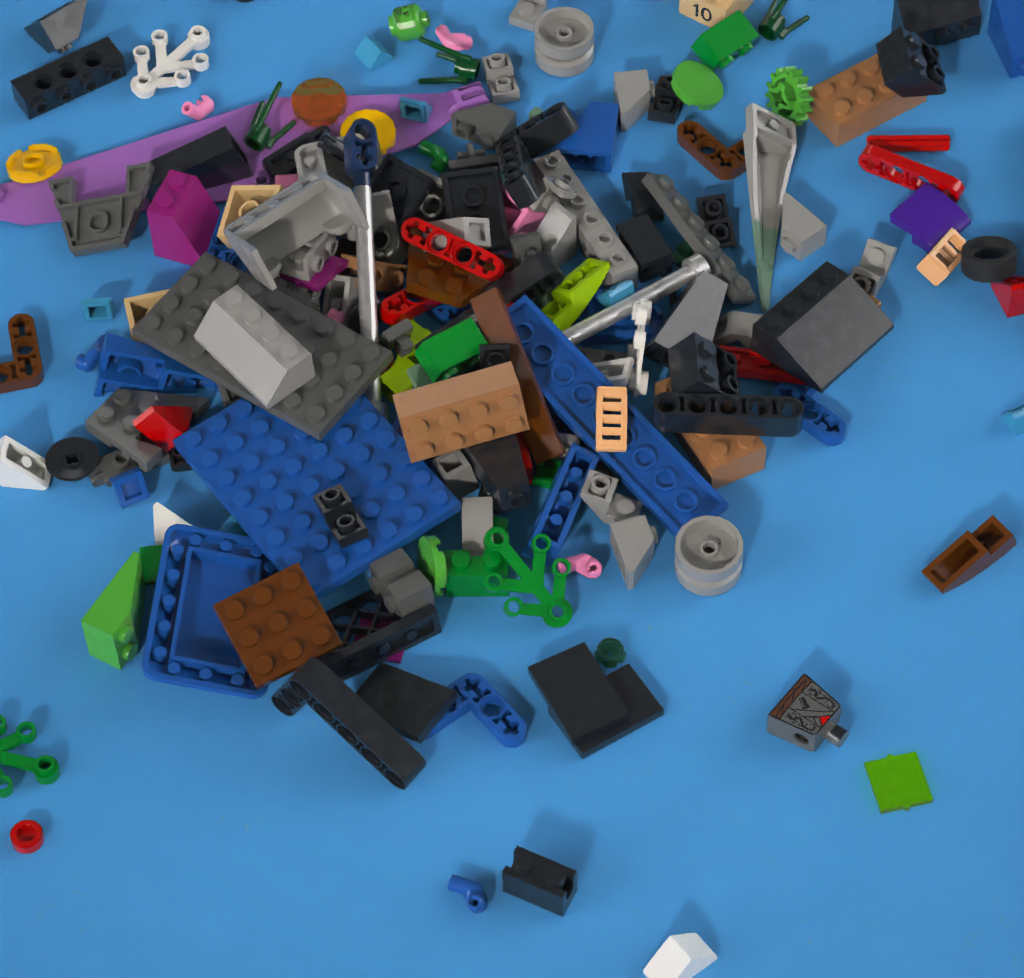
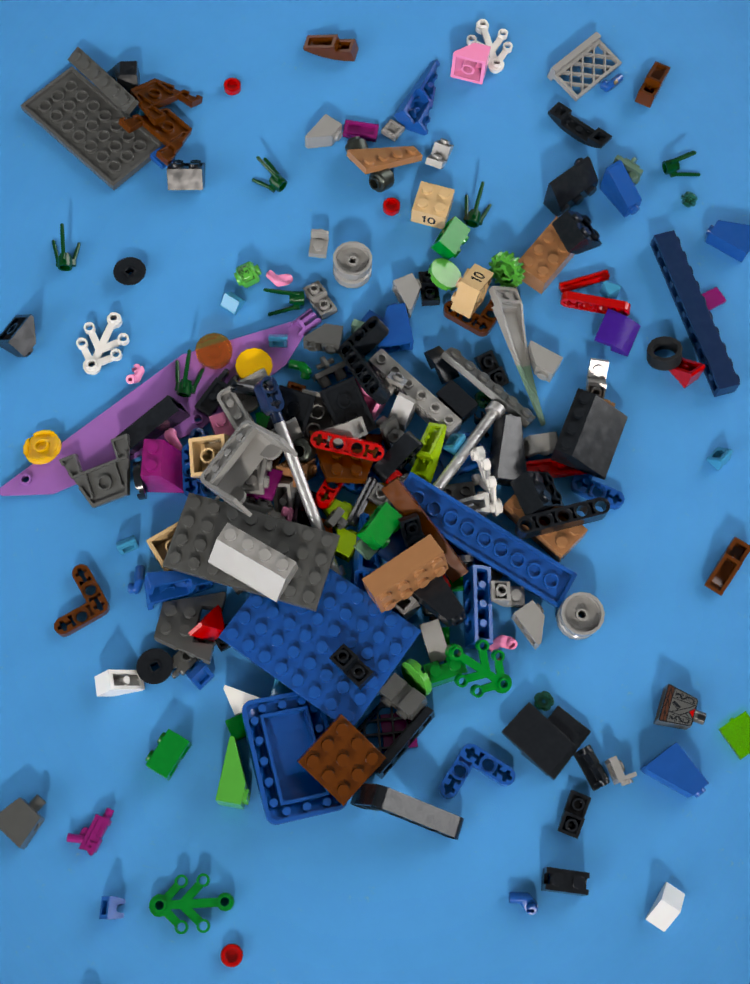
camera: 25 degrees left, 15 degrees up
black brick [10,36,127,120] -> none
black tile [356,662,458,744] -> none
light nougat slope [596,386,627,452] -> none
light nougat slope [916,228,967,286] -> none
none -> black tile [133,461,147,500]
none -> green brick [145,729,192,781]
none -> bright pink arm [164,428,183,452]
none -> tan brick [451,264,494,319]
none -> black slope [557,789,591,839]
none -> black hinge [573,744,610,791]
none -> dark azure slope [600,281,621,299]
none -> light grey bracket [604,756,638,786]
none -> blue slope [640,742,709,798]

